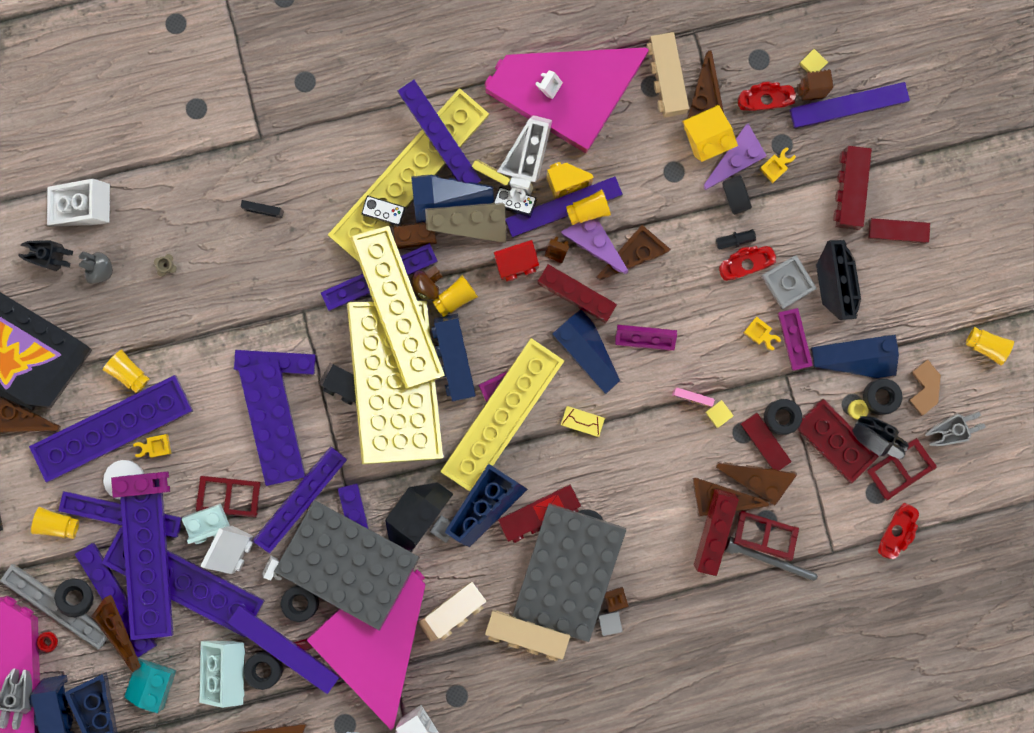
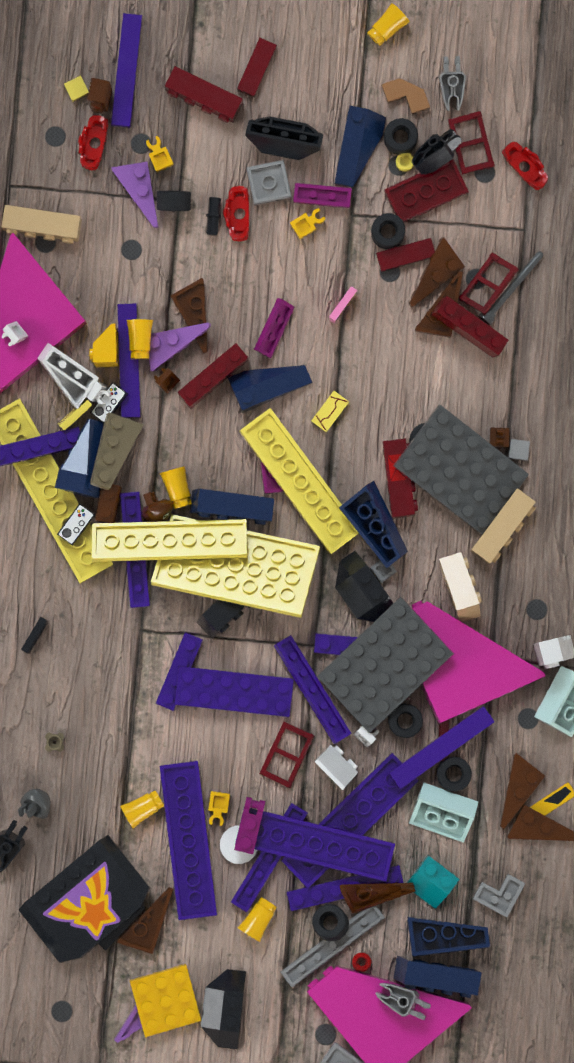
camera: 65 degrees left, 0 degrees up
light aqua bracket [182,504,230,544] -> none
red slope [494,240,539,282] -> none
yellow slope [682,105,738,162] -> none
reddish brown wing [687,50,724,119] -> none
light yellow tile [705,400,734,428] -> none

